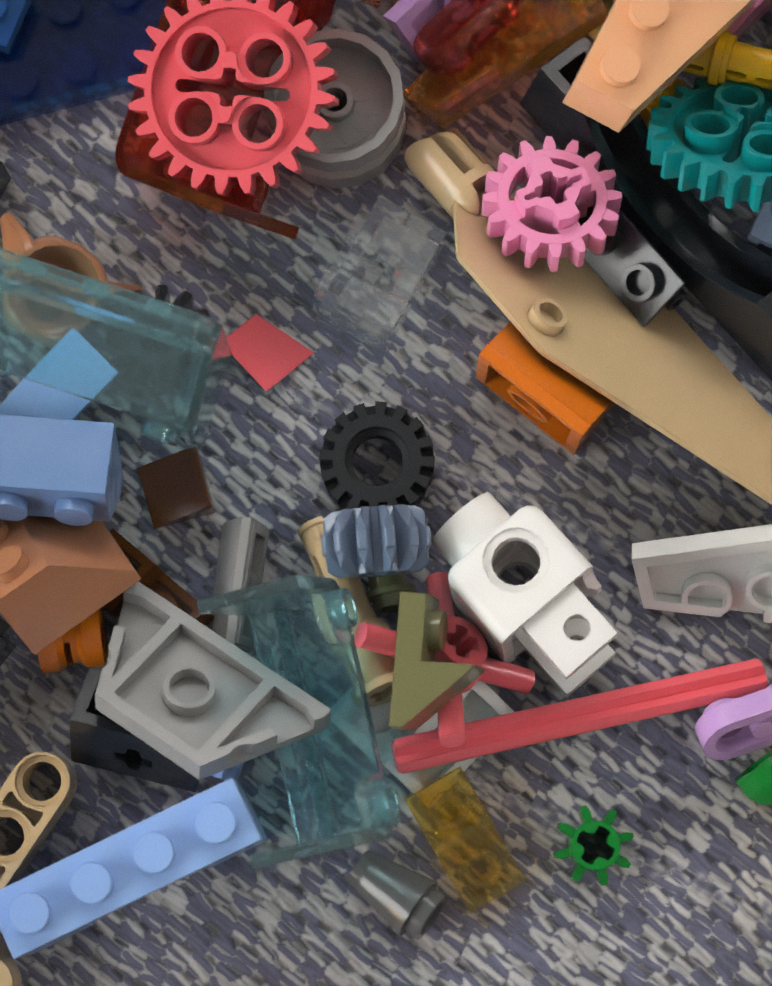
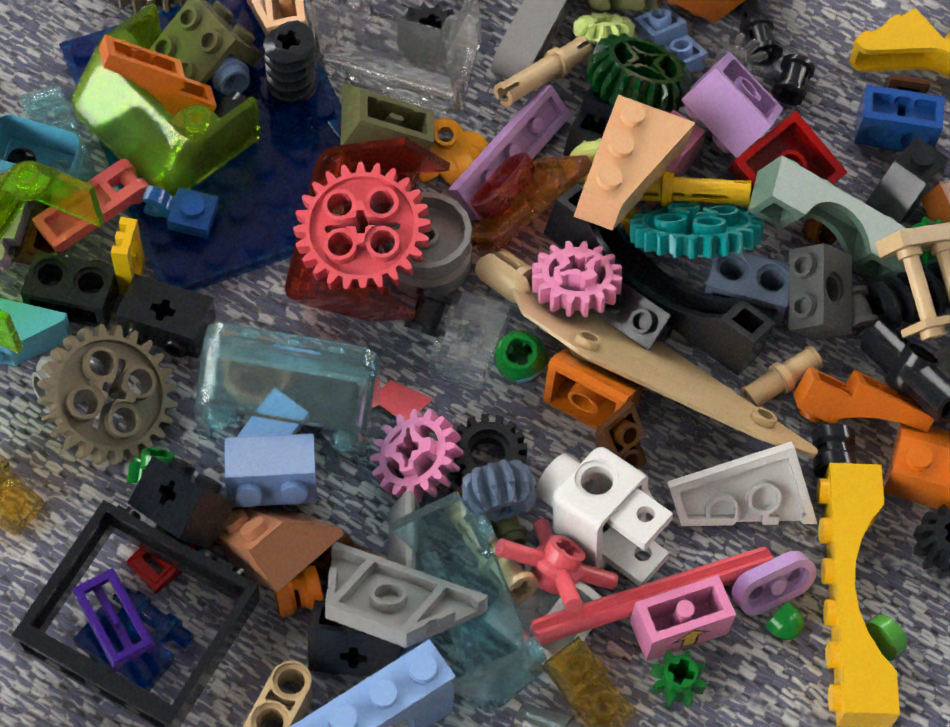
camera: 15 degrees left, 20 degrees down
reddish brown slope [137,446,215,529] -> none
olive slope [389,592,485,731] -> none
none -> bright pink gear [370,409,464,503]
none -> black bush [404,287,452,338]
none -> green piece [494,330,548,383]
none -> reddish brown slope [595,401,647,469]
none -> bright pink brick [629,575,736,661]

